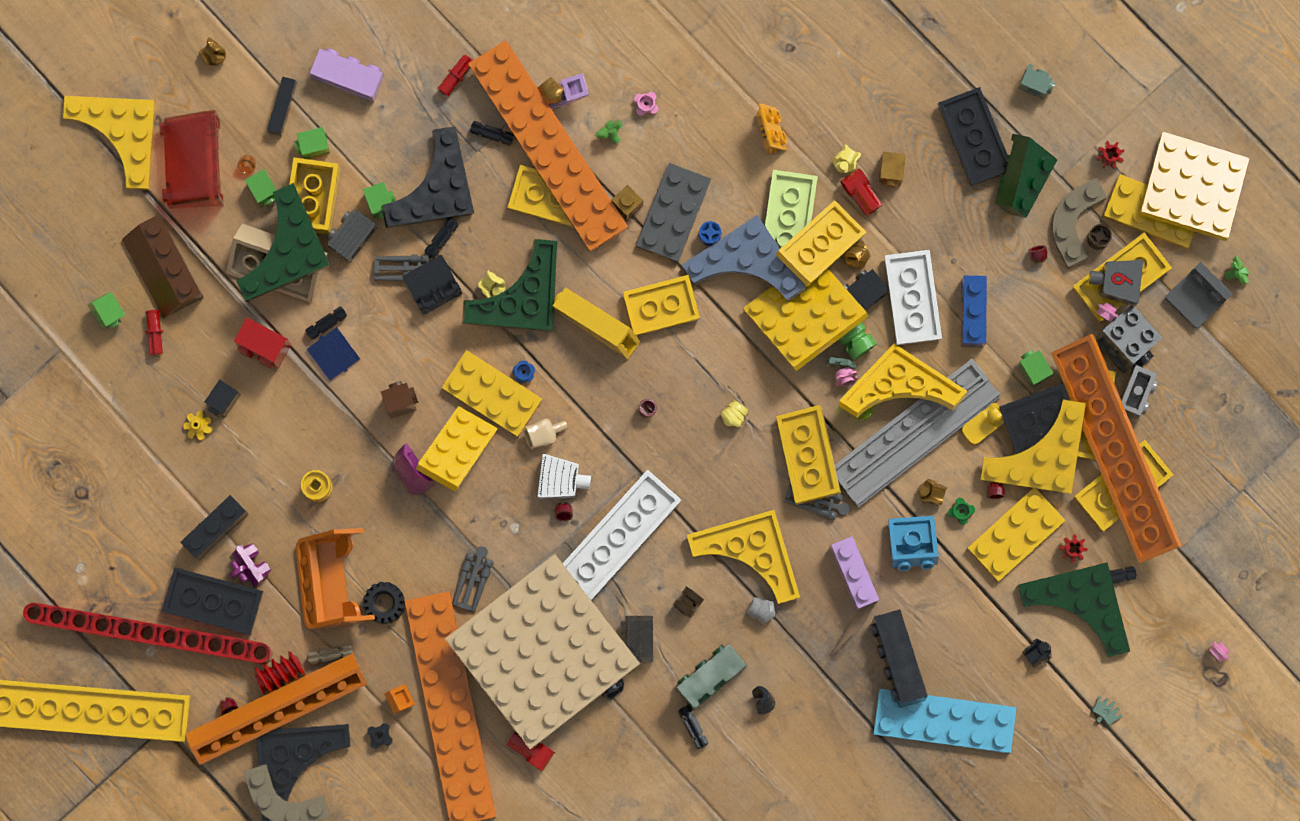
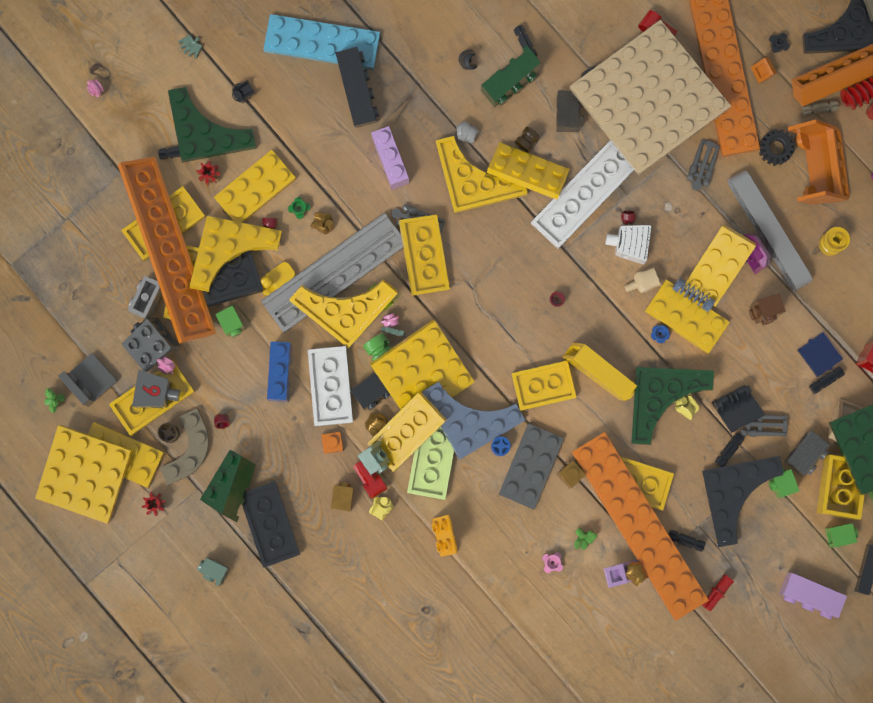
camera: 175 degrees left, 0 degrees up
light yellow arm [720,399,749,428] -> none
dark azure plate [888,516,939,571] -> none
none -> orange plate [321,432,343,454]
none -> sand green brick [358,440,390,475]
none -> yellow plate [487,142,570,200]
none -> sand blue piece [672,278,716,312]
none -> light grey beam [727,170,812,291]

